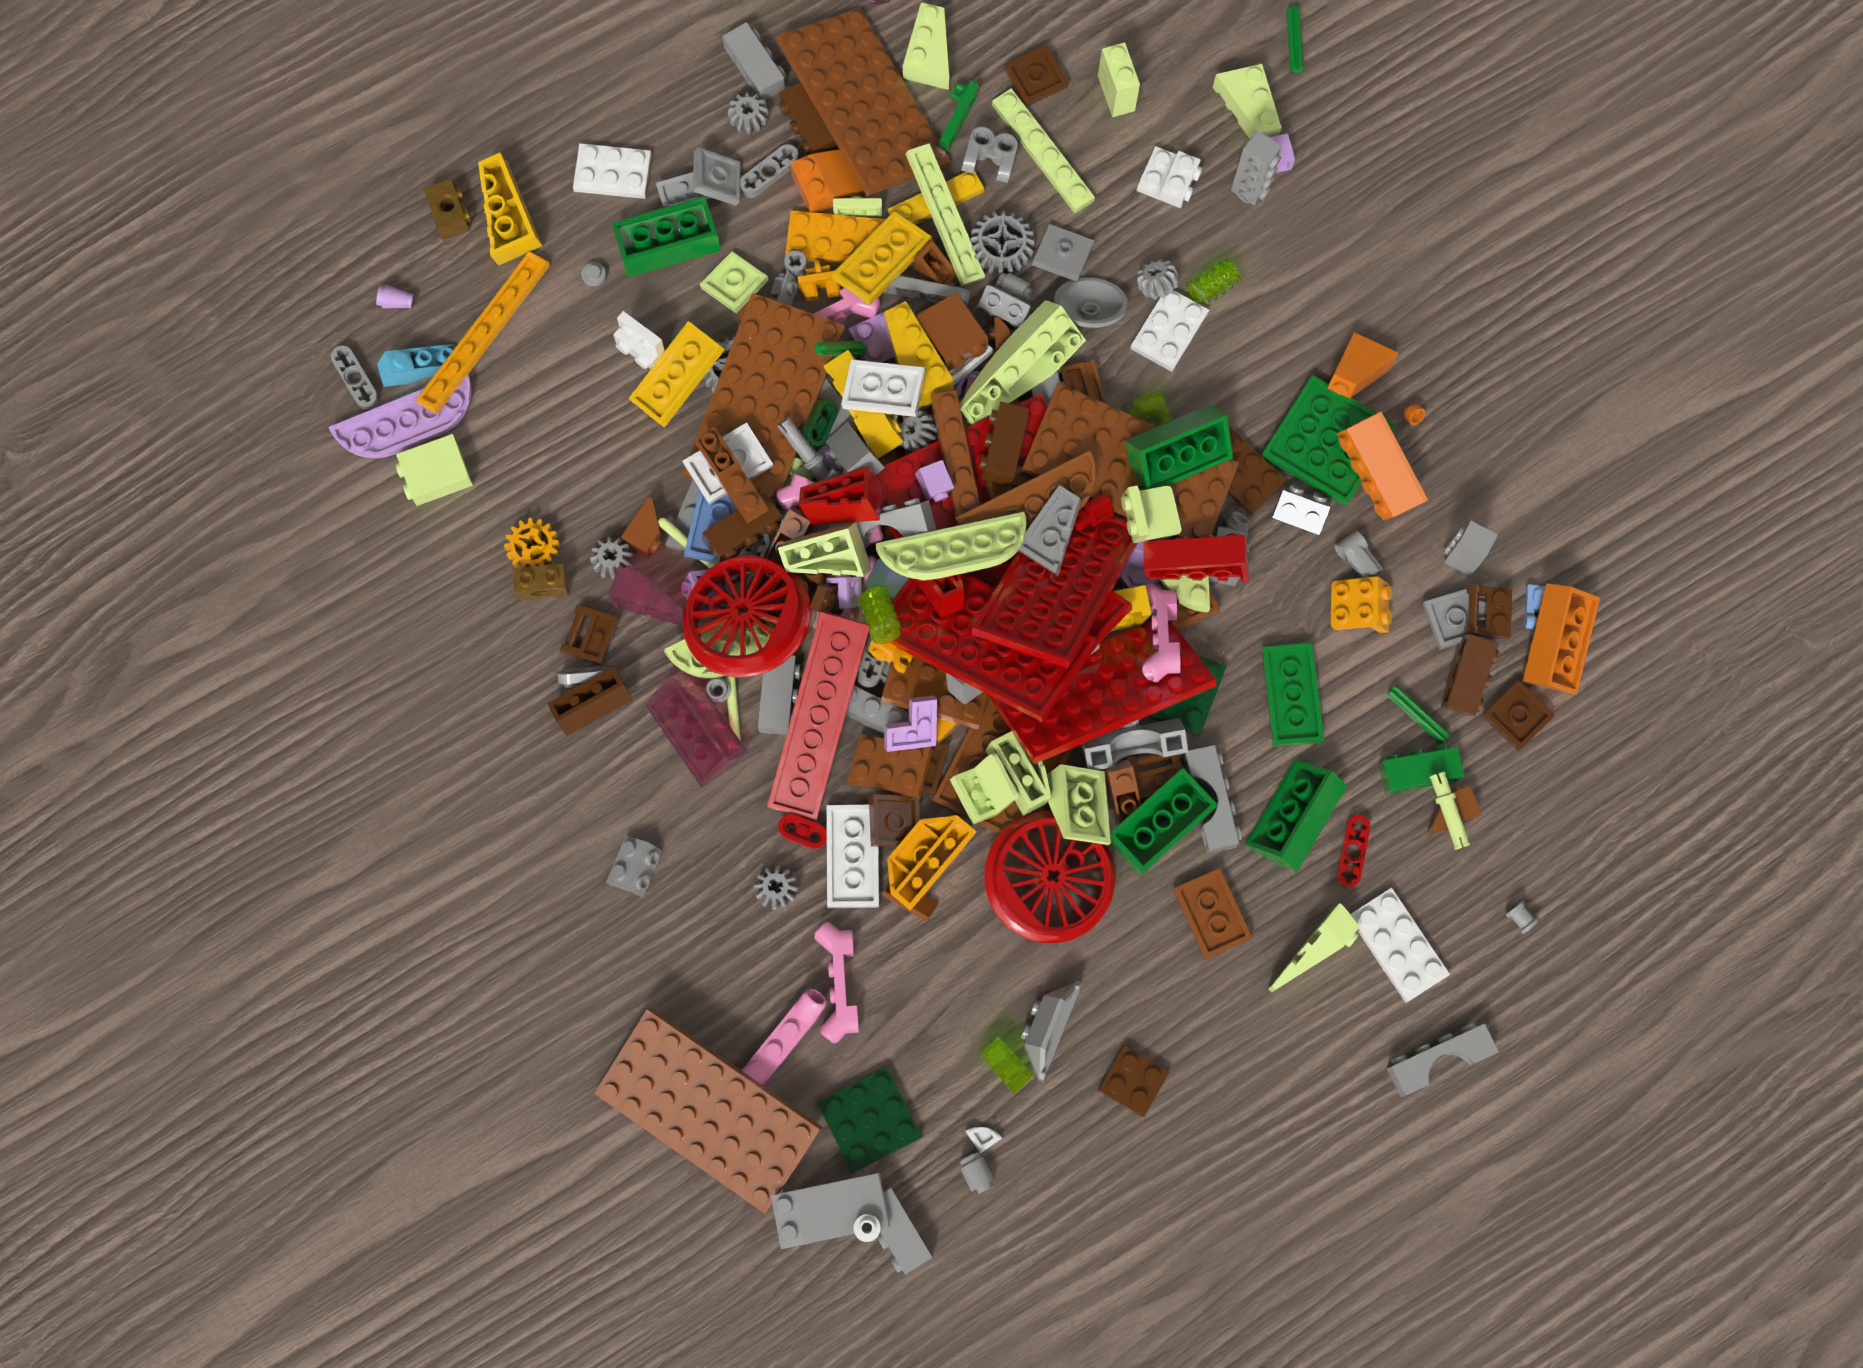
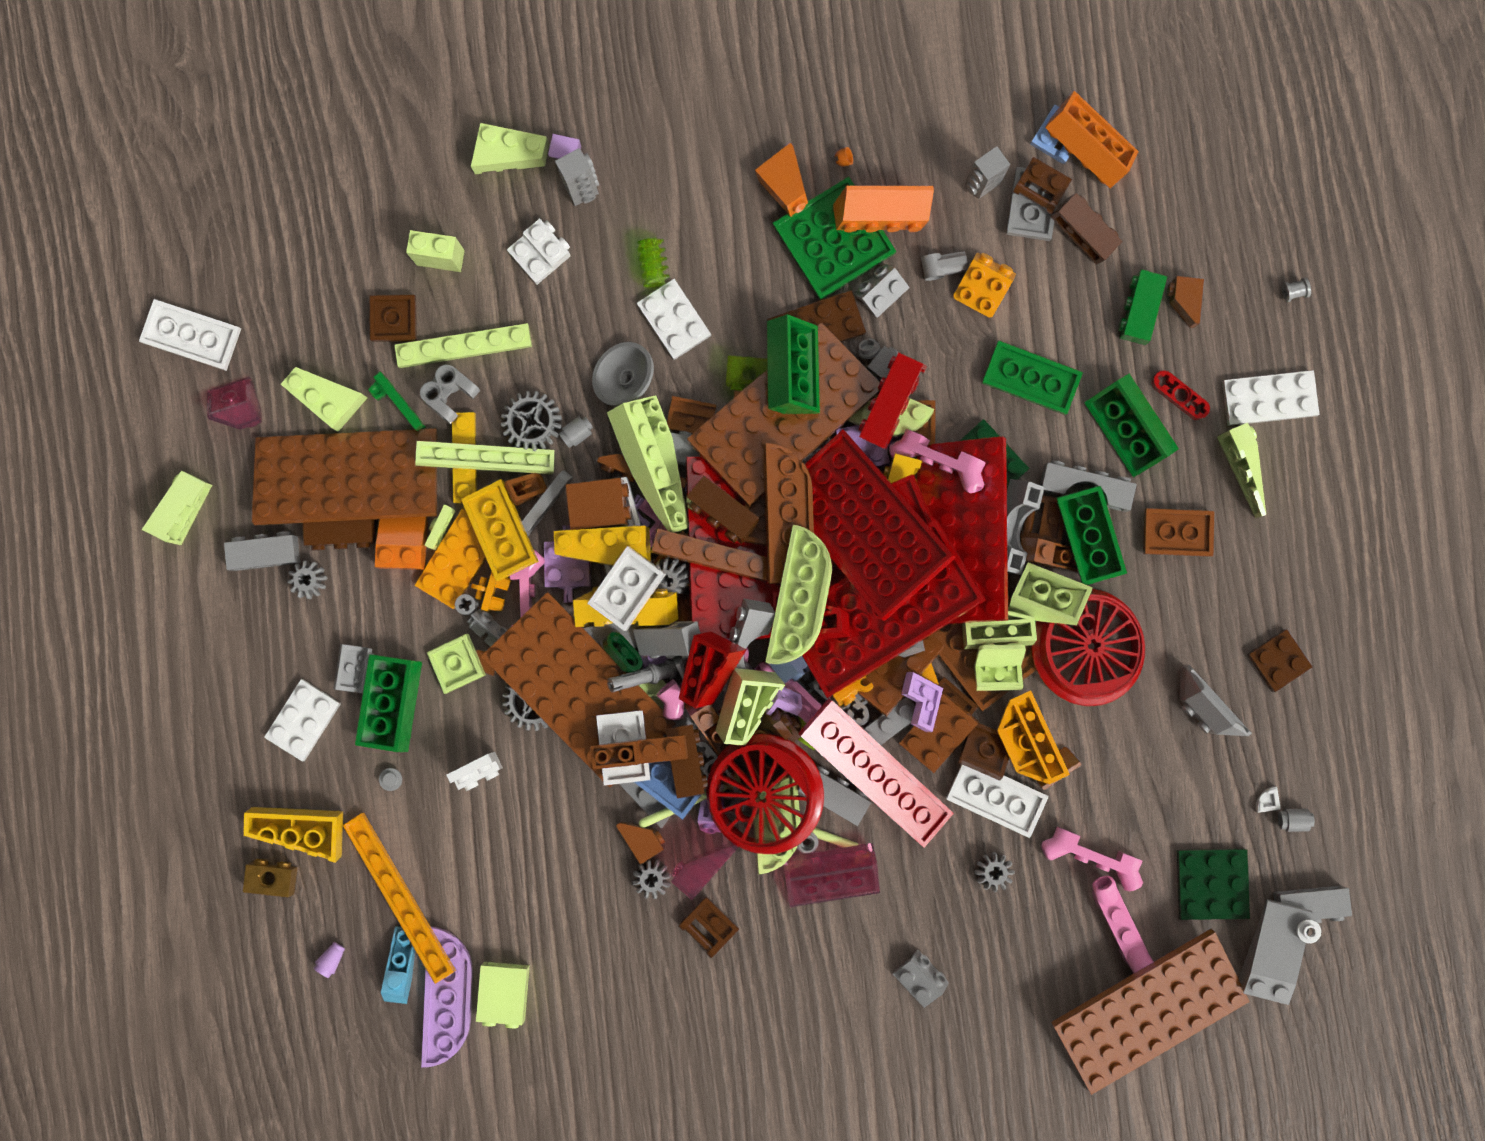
camera: 60 degrees left, 10 degrees up
light grey beam [331,346,379,410] -> none
light orange gear [504,518,560,567] -> none
pearl gold brick [513,564,569,600] -> none
reddish brown brick [547,667,633,737] -> none
light grey plate [557,666,608,688] -> none
yellow plate [628,321,725,428] -> none
light grey plate [693,147,740,206] -> none
light grey beam [740,144,799,198] -> none
red plate [778,814,827,850] -> none
green axle [813,341,867,357] -> none
clear neon green piece [858,586,901,645] -> none
lavender brick [915,460,954,502] -> none
light grey bracket [978,284,1031,327] -> none
clear neon green slope [978,1036,1033,1095] -> none
light grey wing [1018,485,1081,576] -> none
light grey plate [1032,224,1094,282] -> none
red plate [1074,493,1114,531] -> none
yellowish green bracket [1121,486,1182,543] -> none
light grey gear [1137,259,1179,300] -> none
green axle [1286,6,1303,73] -> none
green axle [1387,685,1450,744] -> none
light grey arch [1387,1022,1499,1097] -> none
yellowish green pin [1429,772,1471,850] -> none
reddish brown plate [1482,680,1555,752] -> none

